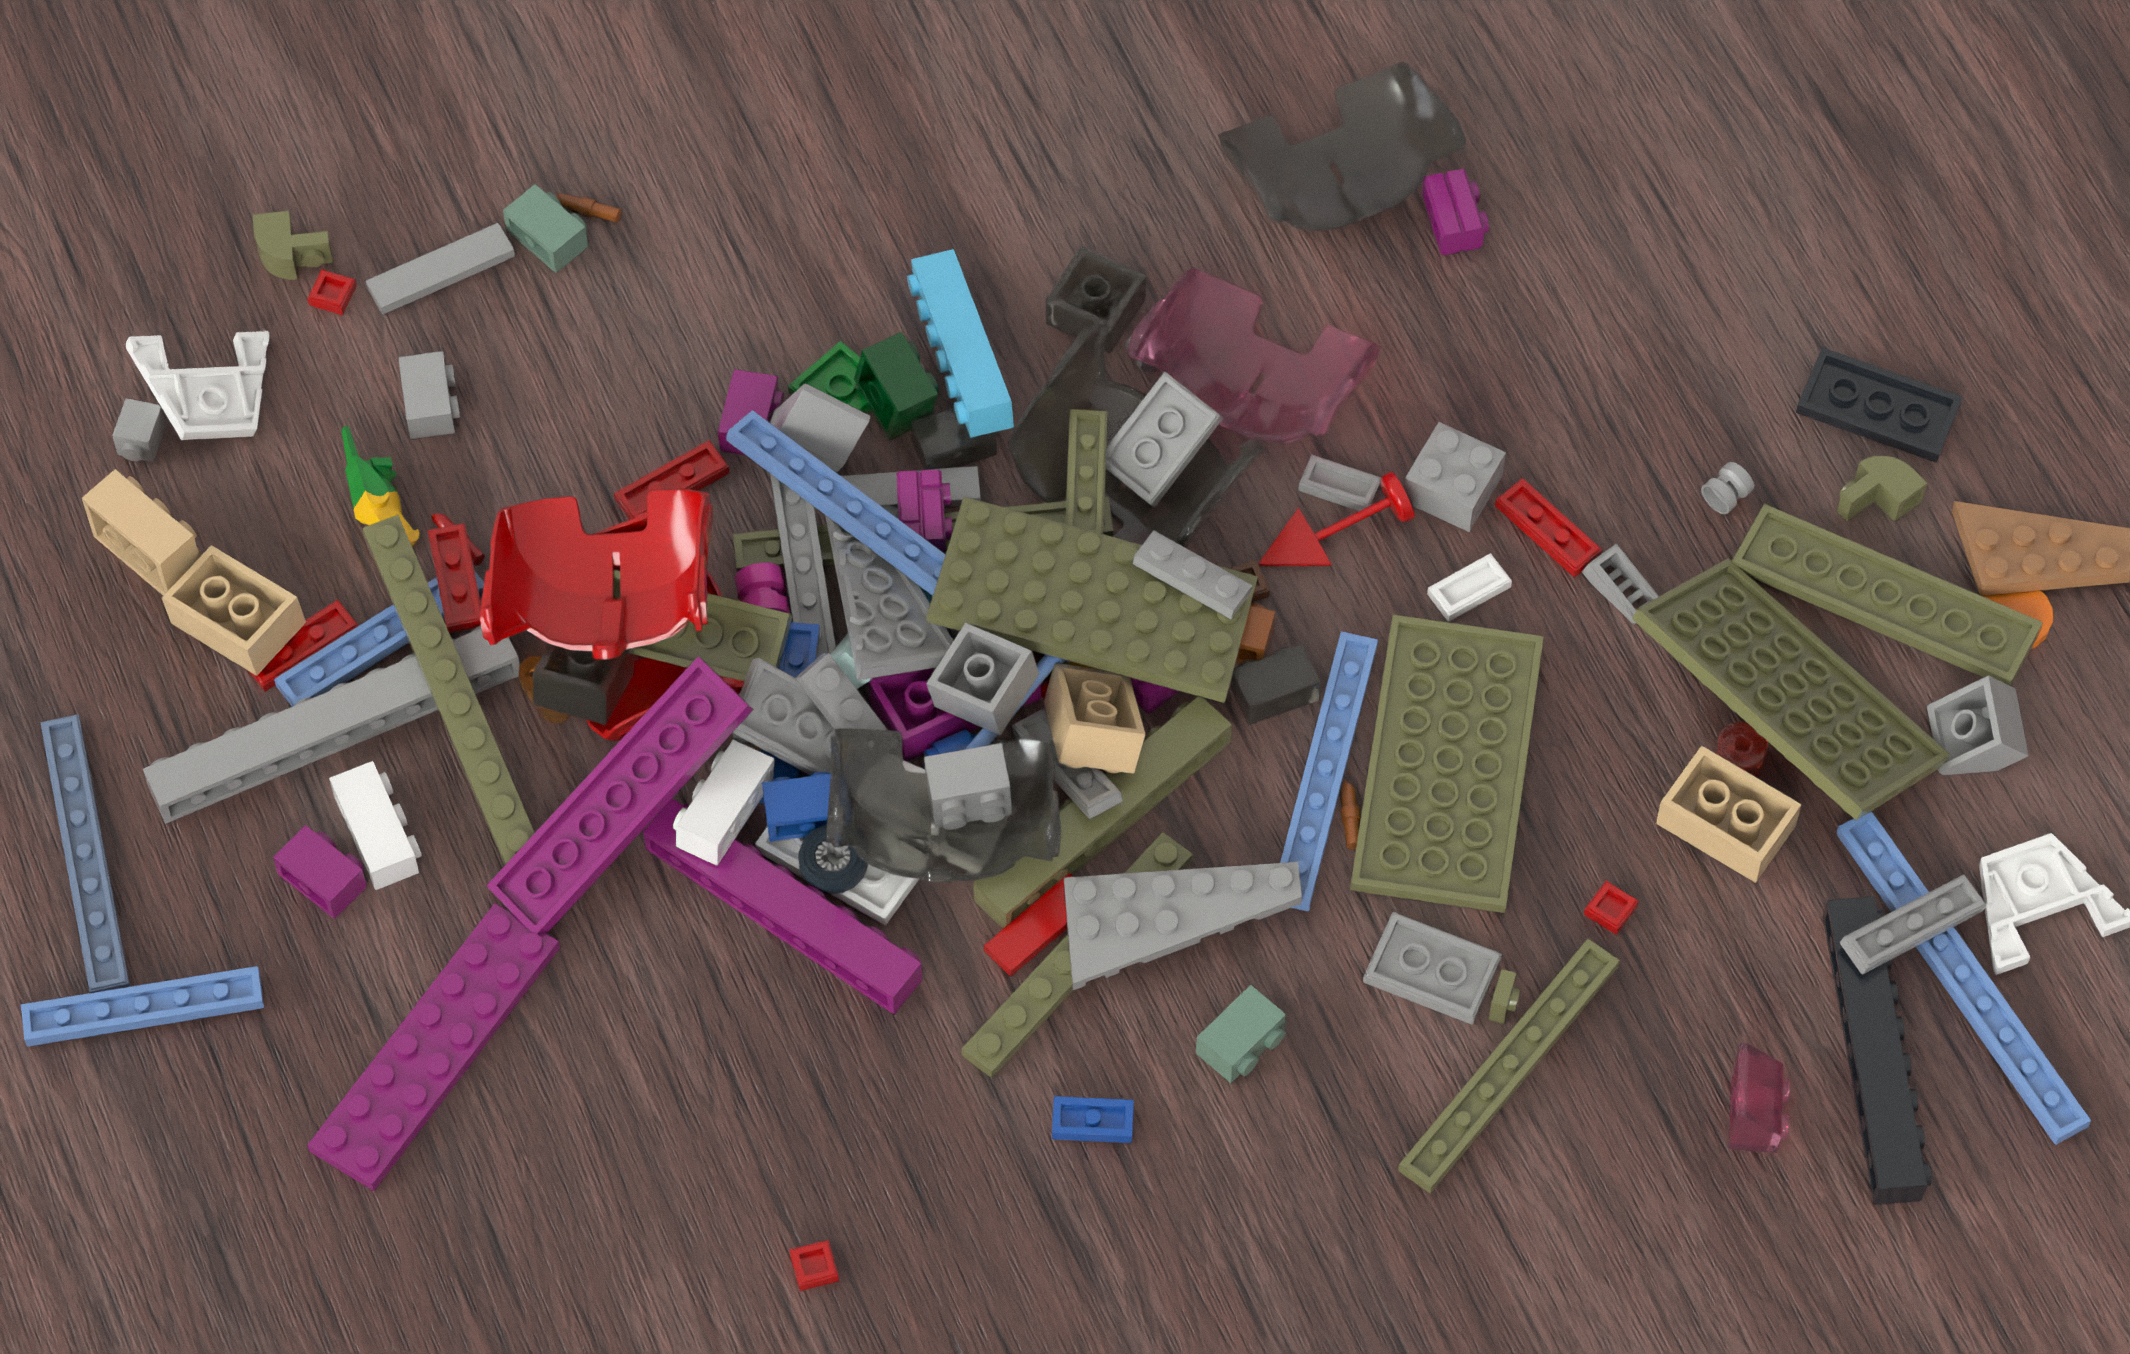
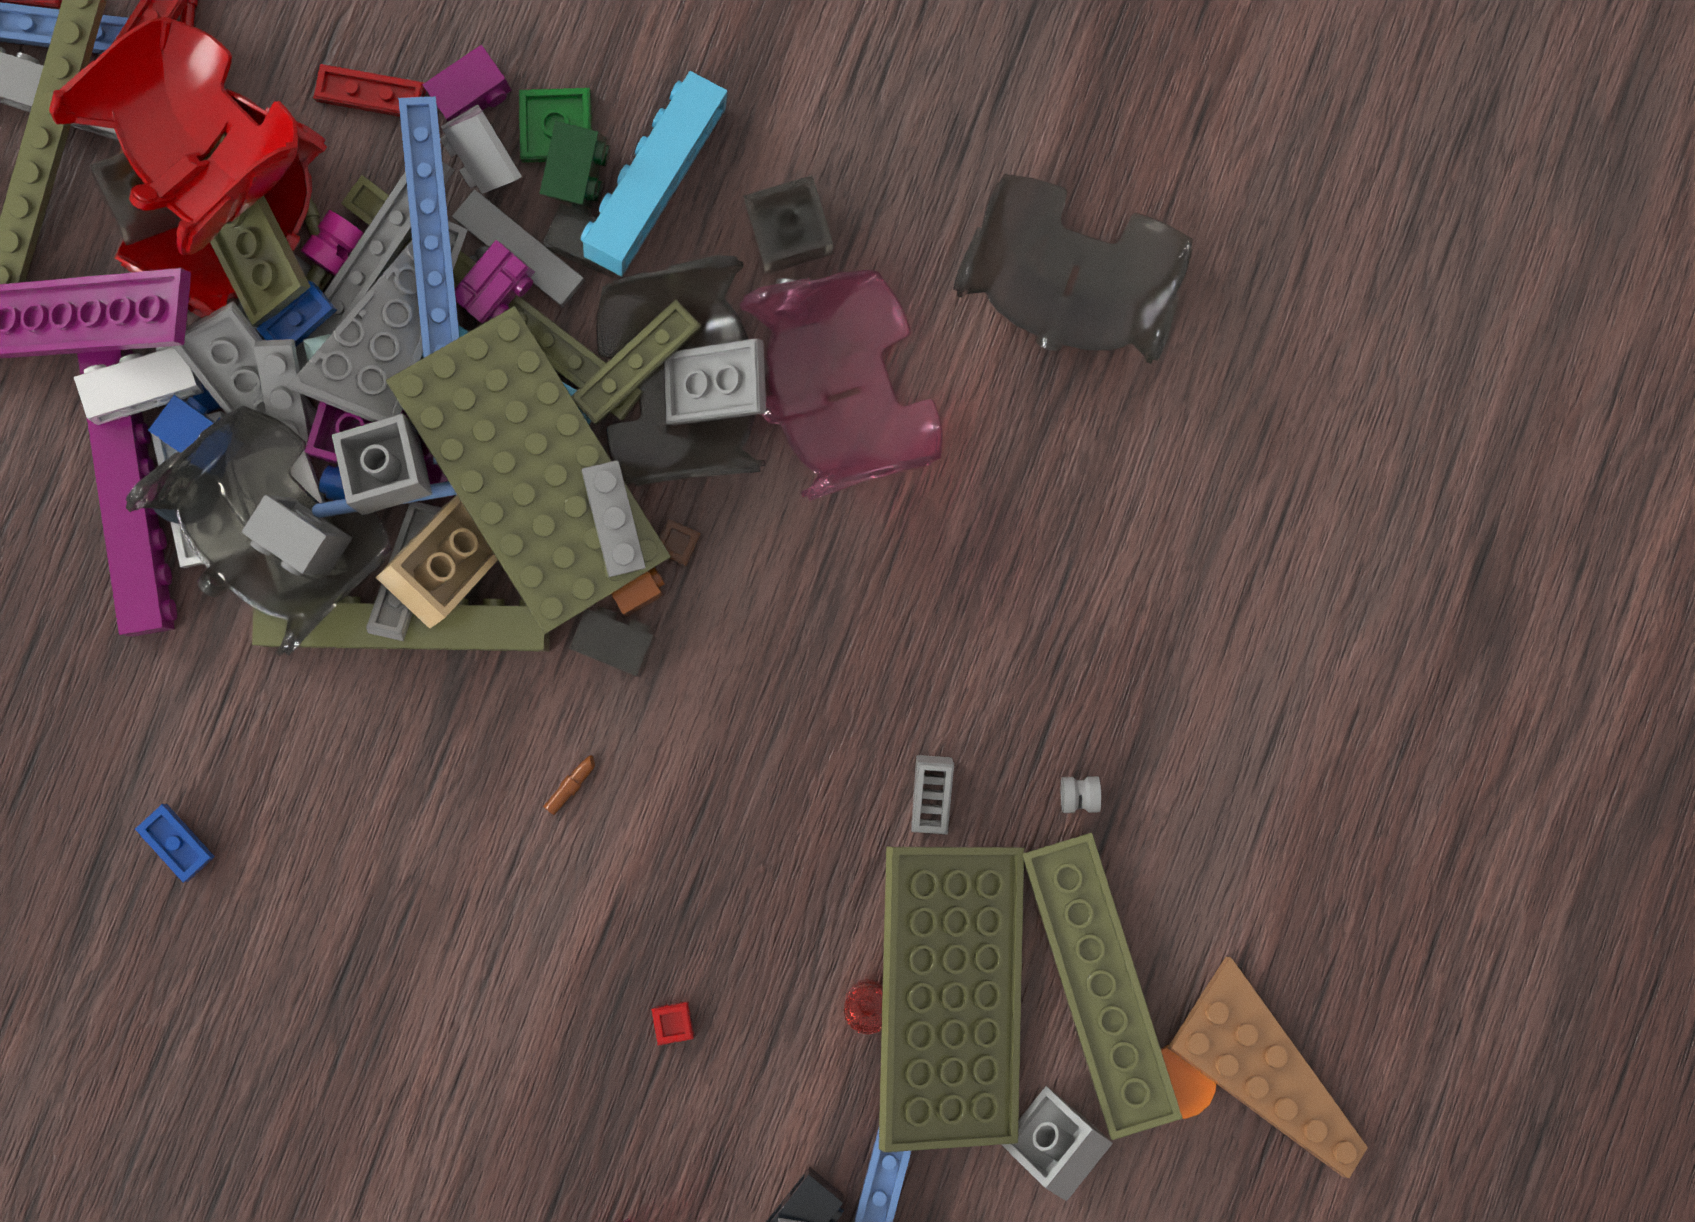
camera: 45 degrees right, 25 degrees up
olive plate [961,832,1193,1078] -> none
red tile [984,873,1073,977] -> none
light grey wing [1064,862,1302,990] -> none
sand green brick [1196,985,1286,1083] -> none
red piece [1258,471,1415,566] -> none
medium blue plate [1280,631,1378,912] -> none
light grey tile [1298,454,1381,511] -> none
olive plate [1350,615,1544,913] -> none
light grey tile [1363,912,1502,1025] -> none
olive plate [1398,939,1620,1194] -> none
light grey brick [1404,422,1506,532] -> none
magenta brick [1422,169,1489,255] -> none
white tile [1427,553,1512,622] -> none
olive plate [1489,969,1521,1024] -> none
red tile [1495,478,1602,578] -> none
tan brick [1656,745,1802,883] -> none
black plate [1796,347,1963,463] -> none
olive brick [1837,456,1928,522] -> none

